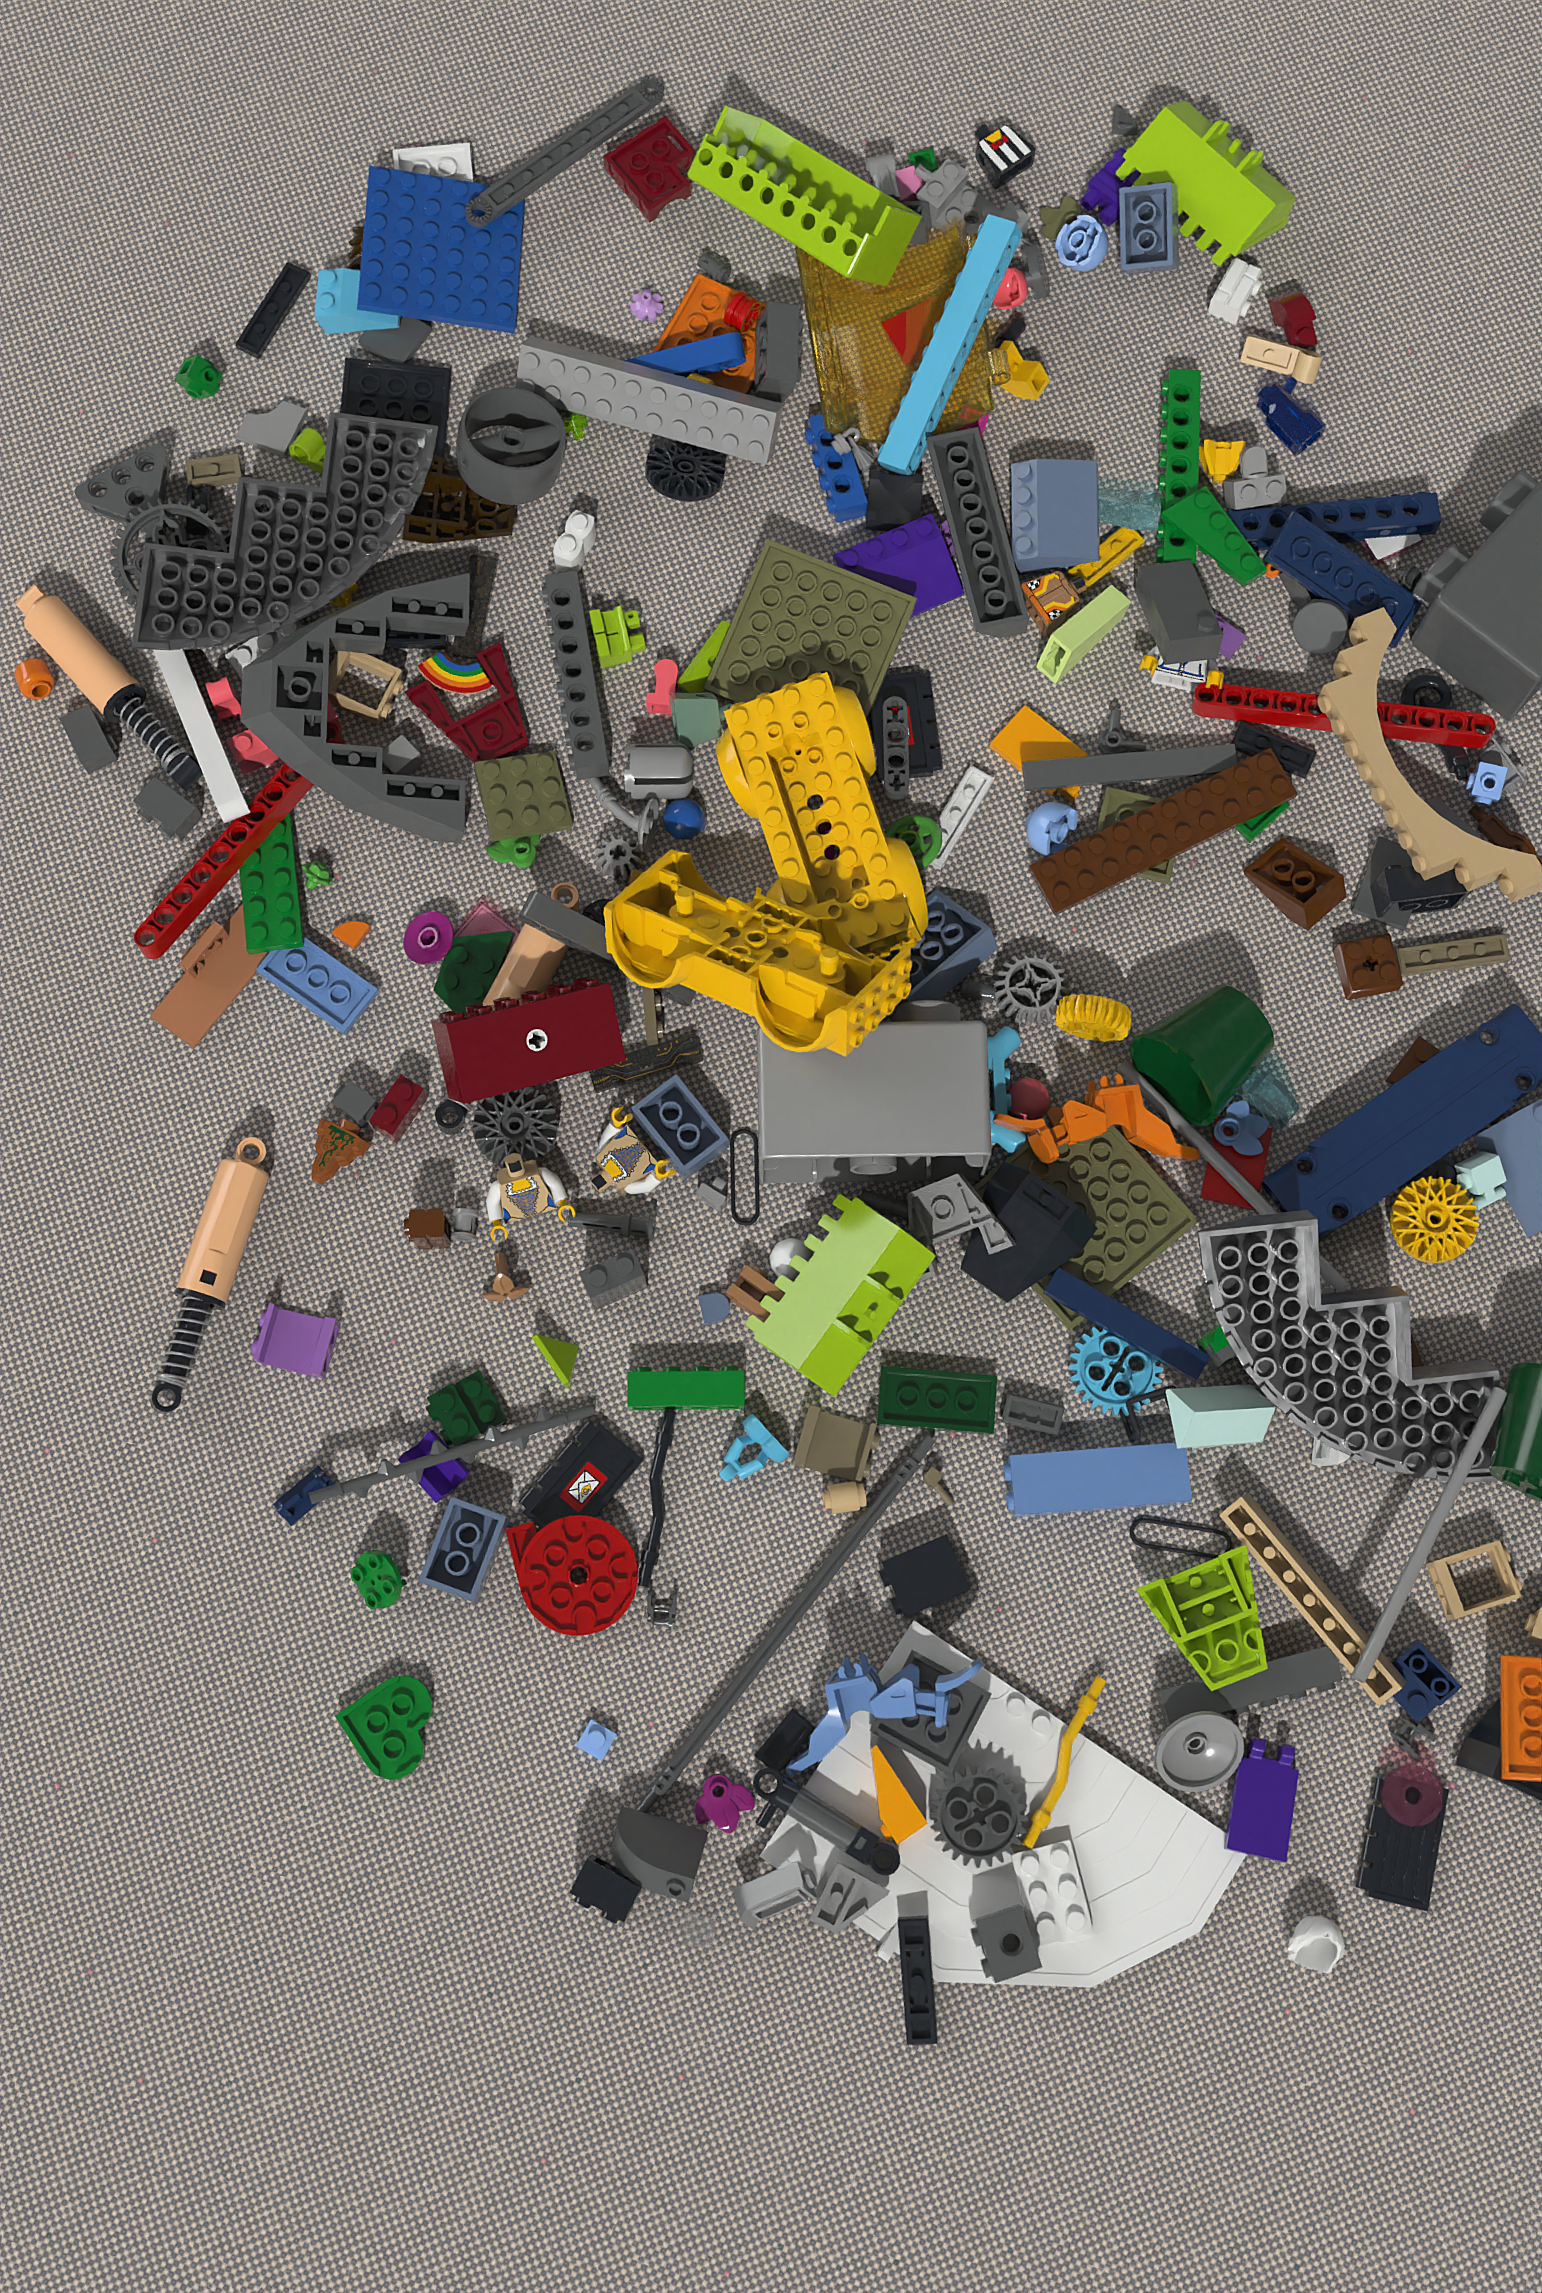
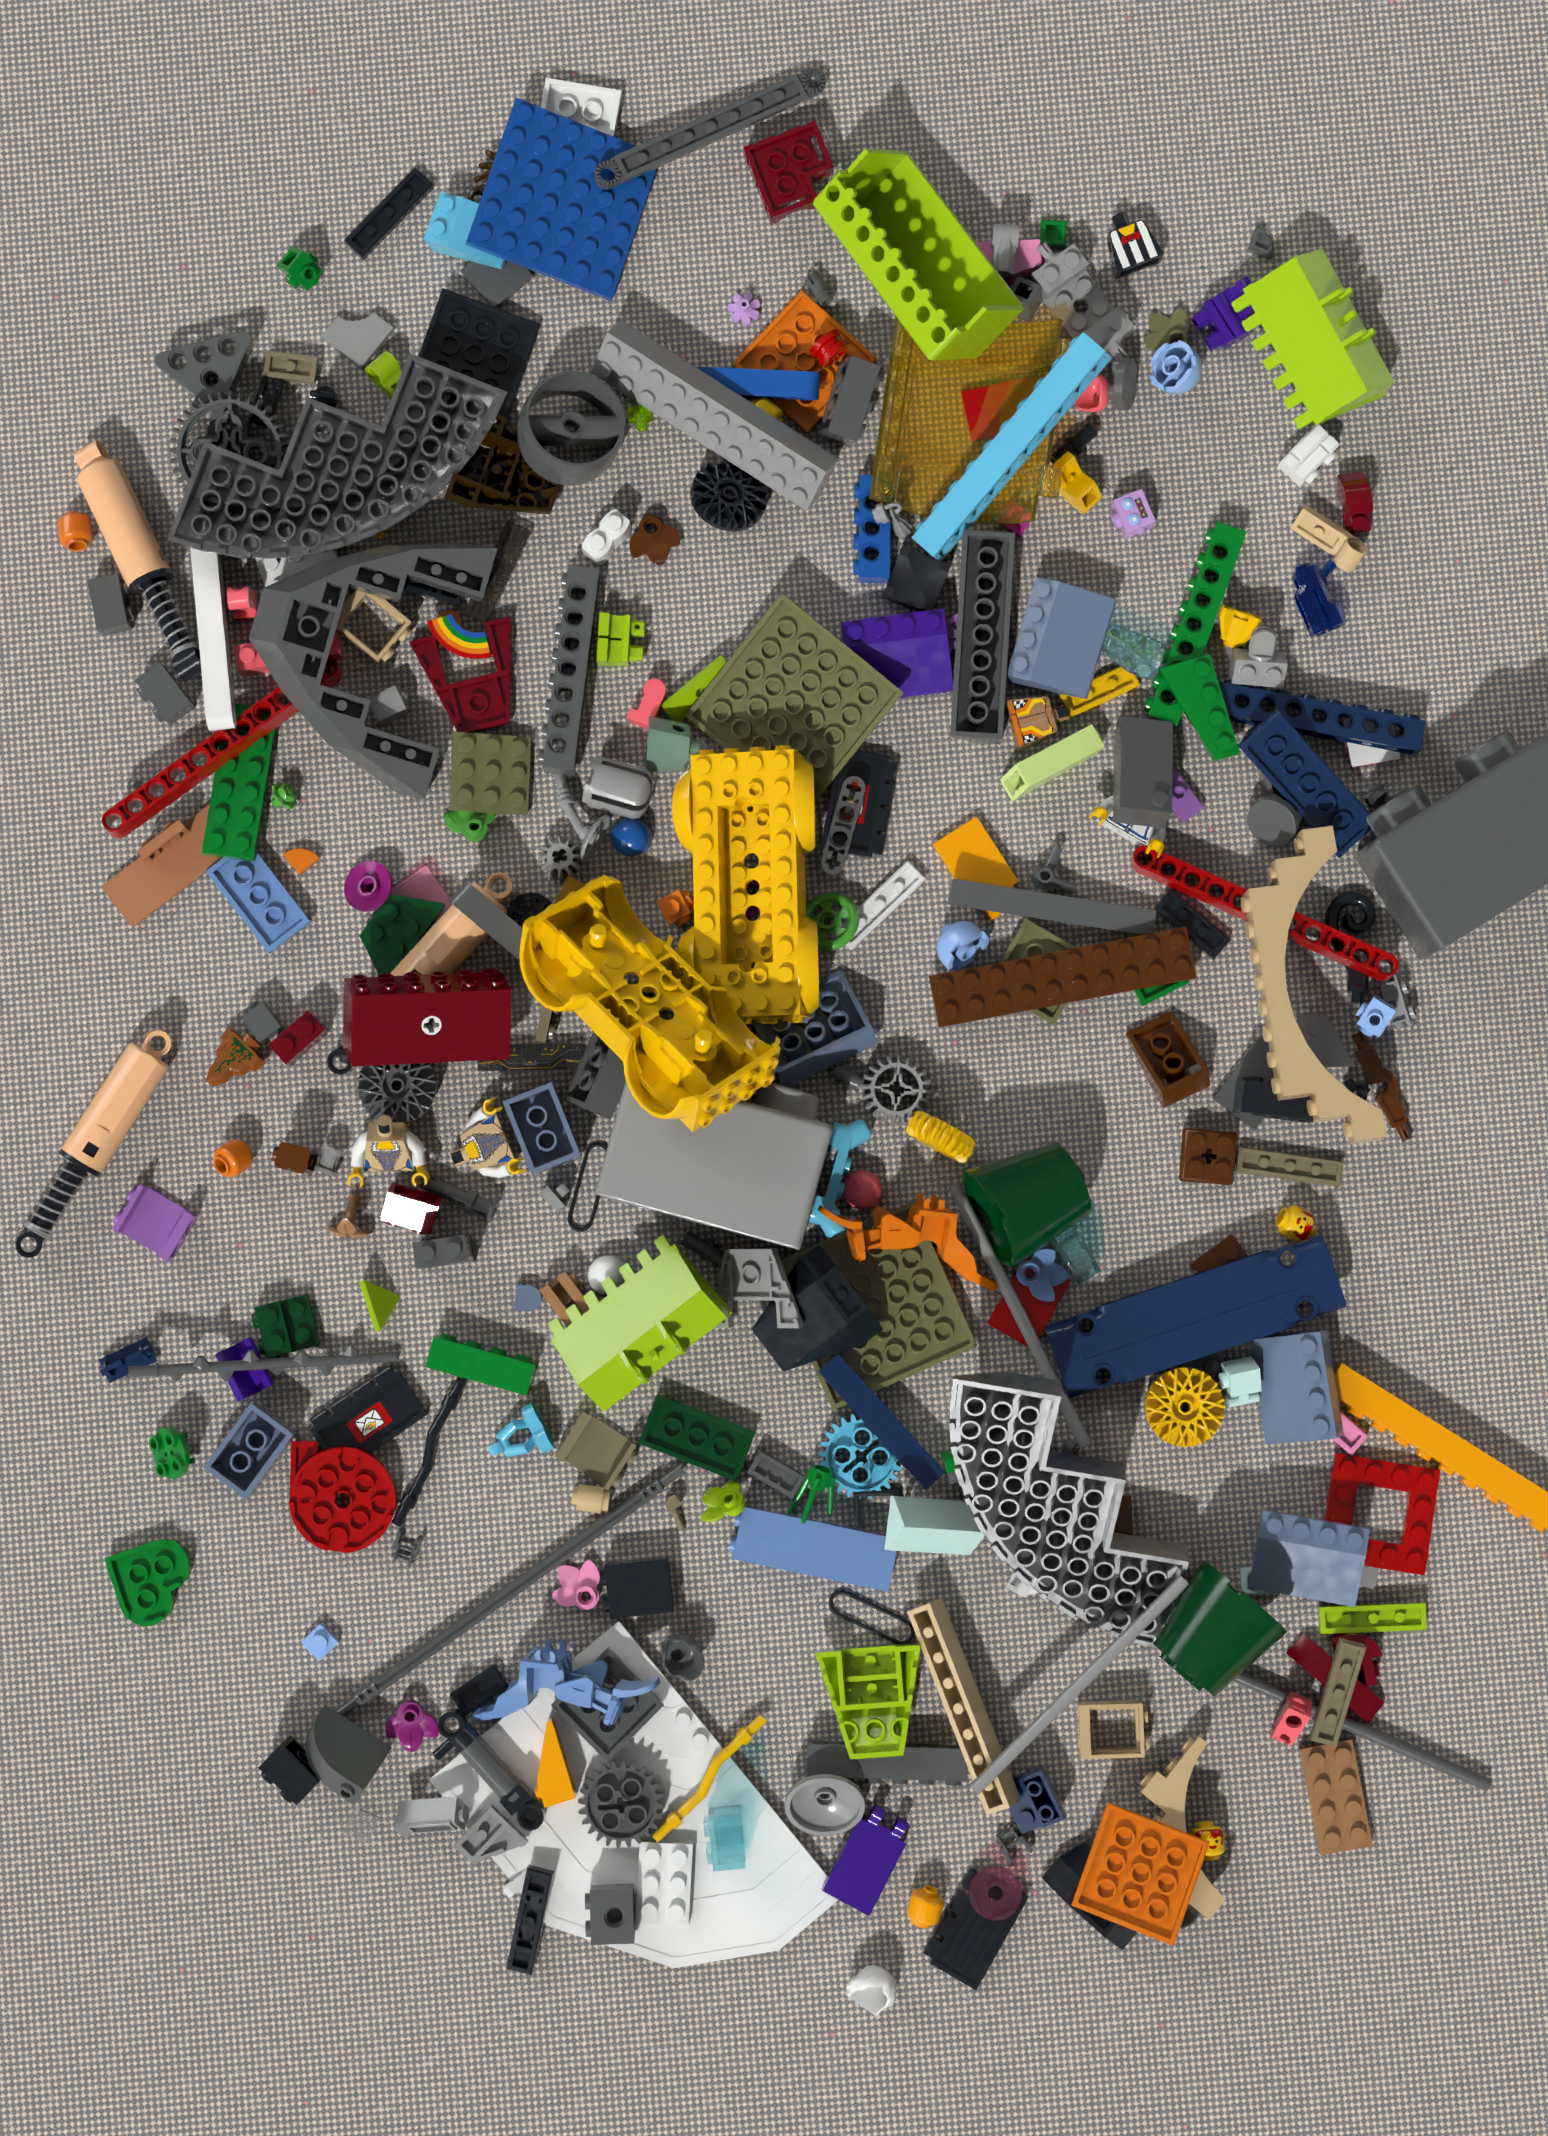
camera: 20 degrees right, 10 degrees up
sand blue brick [1119,182,1179,275] -> none
none -> orange head [213,1139,253,1178]
none -> brick [380,1182,443,1235]
none -> bright pink plate [552,1560,600,1610]
none -> dark grey brick [563,1032,626,1120]
none -> reddish brown plate [629,515,680,566]
none -> orange brick [657,890,694,927]
none -> dark grey hair [661,1633,705,1681]
none -> lime plate [700,1480,746,1522]
none -> clear light blue brick [703,1805,746,1872]
none -> green plant [788,1464,836,1524]
none -> light orange head [906,1885,945,1928]
none -> lavender head [1111,489,1156,539]
none -> yellow head [1275,1205,1317,1242]

